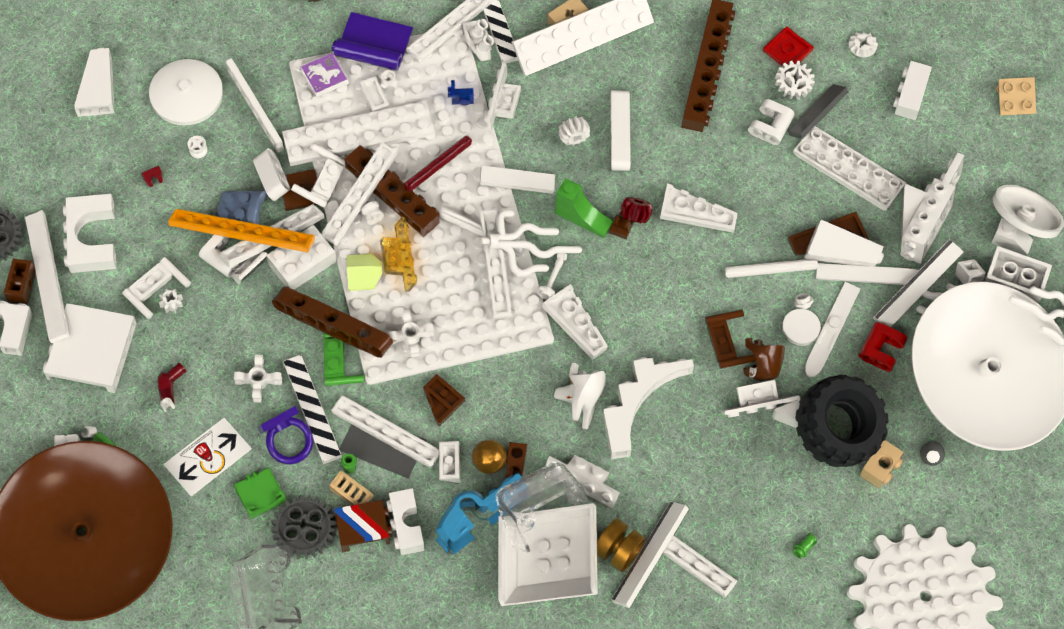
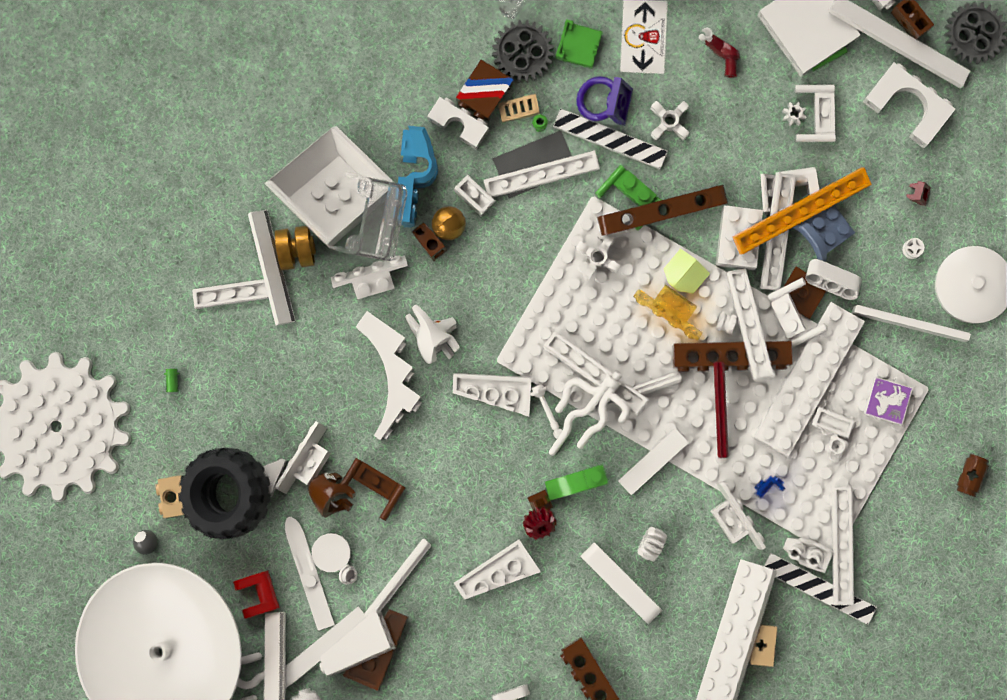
camera: 140 degrees right, 20 degrees up
dark purple door [332,12,413,71] -> none
reddish brown wing [423,374,465,427] -> none

